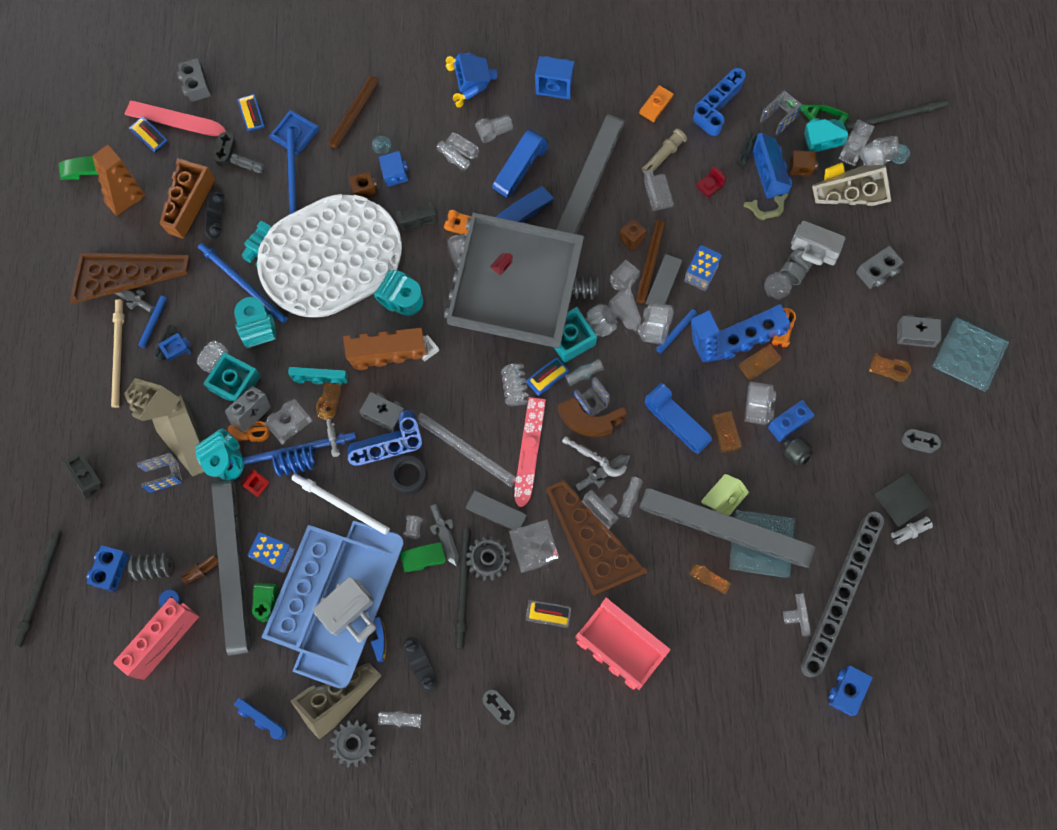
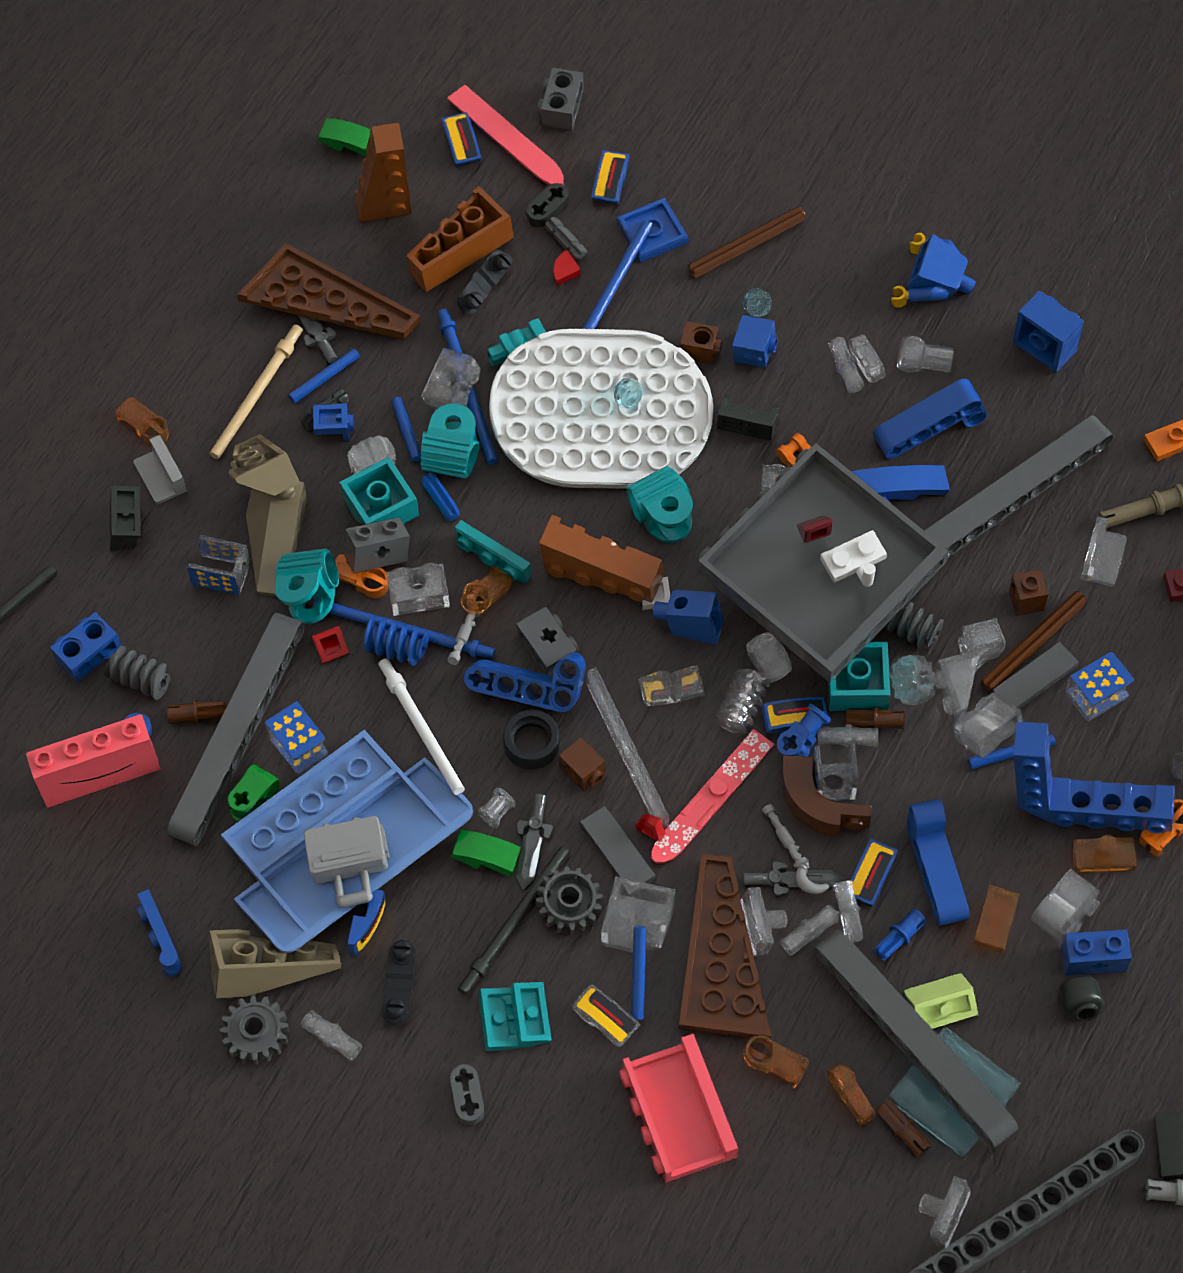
camera: 30 degrees right, 10 degrees down
none -> clear orange piece [115,397,169,445]
none -> light grey panel [133,435,187,505]
none -> blue piece [391,397,421,462]
none -> clear brick [420,348,481,410]
none -> blue axle [421,472,460,522]
none -> teal slope [478,982,551,1051]
none -> red tile [553,250,581,286]
none -> reddish brown brick [559,737,605,791]
none -> clear light blue tile [613,378,643,408]
none -> blue bar [631,926,646,1020]
none -> red tile [635,814,666,841]
none -> clear slope [638,665,706,706]
none -> blue torso [653,590,724,645]
none -> clear orange piece [743,1035,809,1087]
none -> clear gear [746,632,792,683]
none -> blue connector [777,704,831,757]
none -> white plate [820,530,887,587]
none -> clear axle [833,880,863,943]
none -> reddish brown axle [845,707,905,730]
none -> slope [845,839,899,906]
none -> blue axle [873,909,927,960]
none -> reddish brown axle [877,1099,932,1158]

